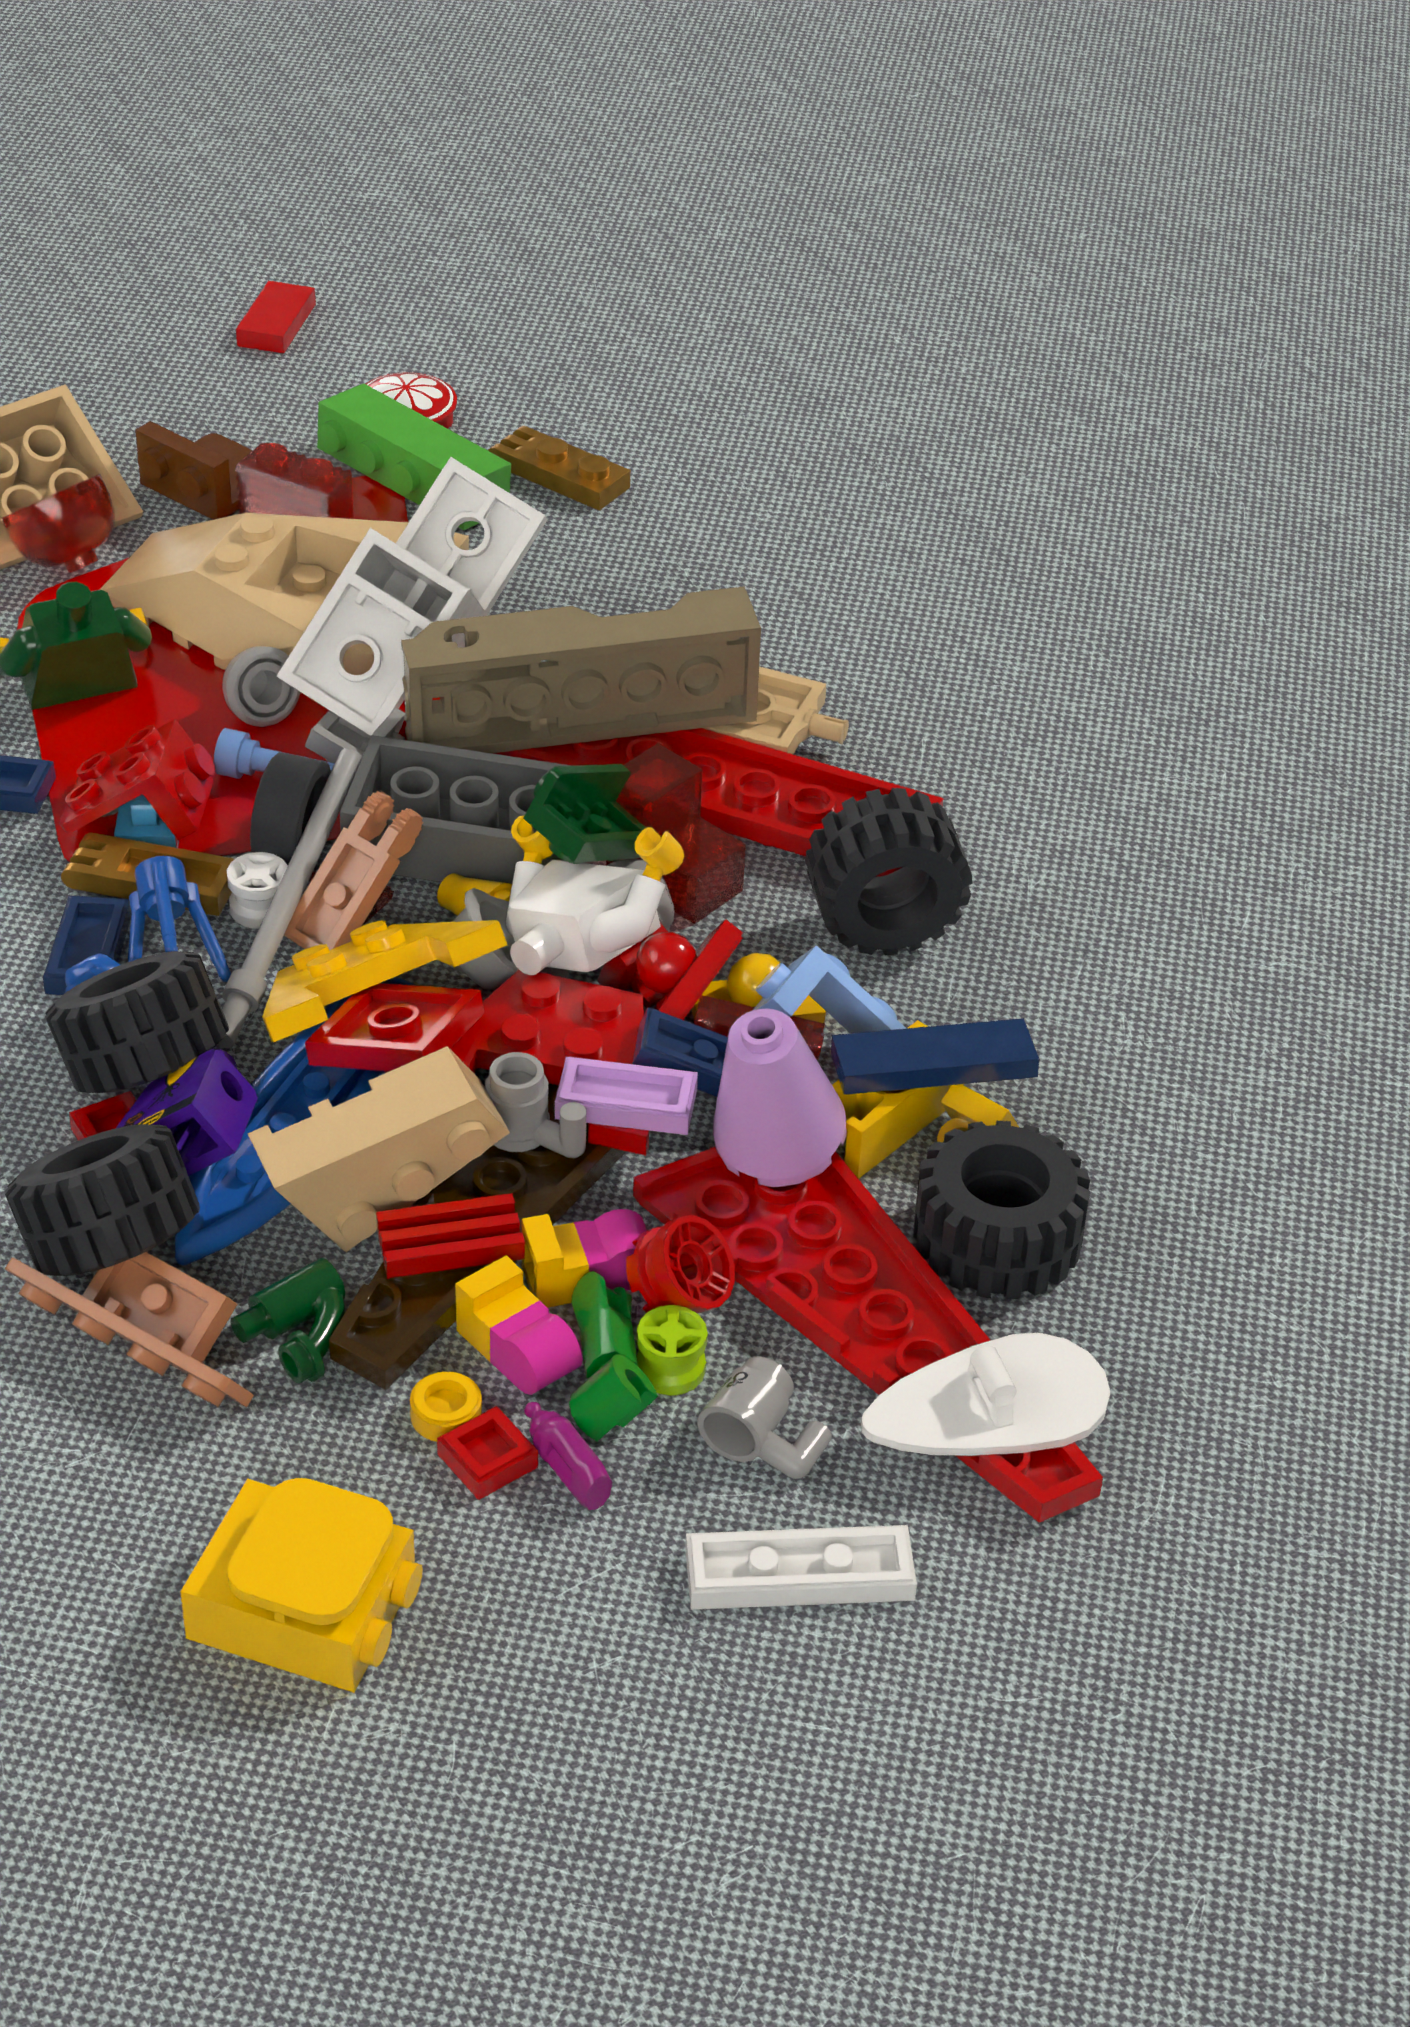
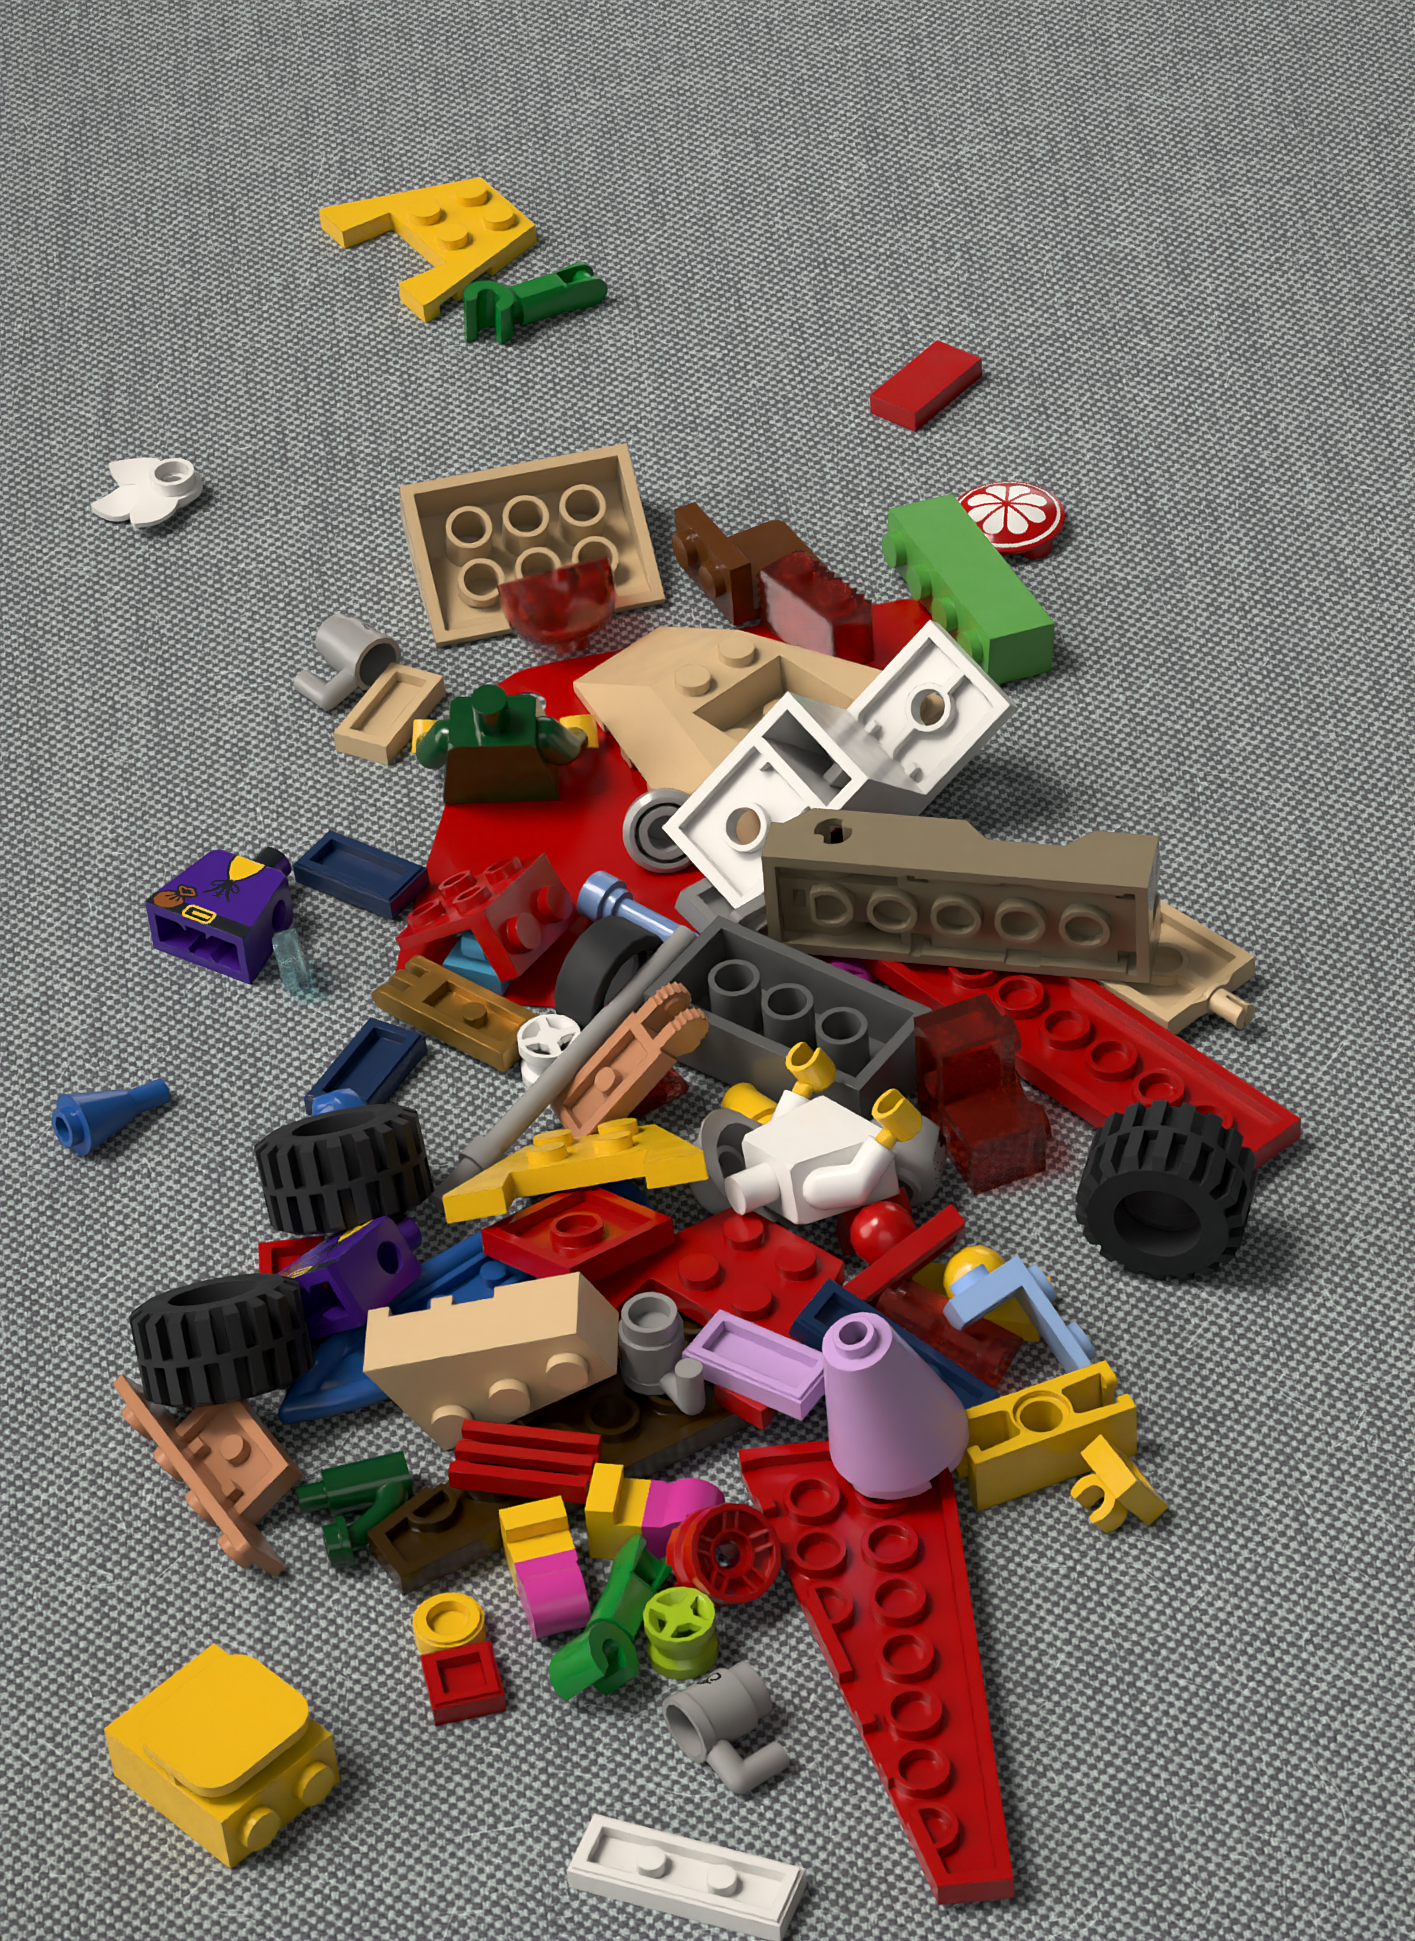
camera: 30 degrees right, 0 degrees up
blue plant [128,856,231,982] -> none
pearl gold hinge [488,426,631,511] -> none
dark green bracket [523,764,646,864] -> none
magenta piece [524,1402,613,1510] -> none
dark blue tile [831,1018,1040,1095] -> none
white shield [861,1333,1110,1456] -> none
black tyre [913,1120,1090,1300] -> none

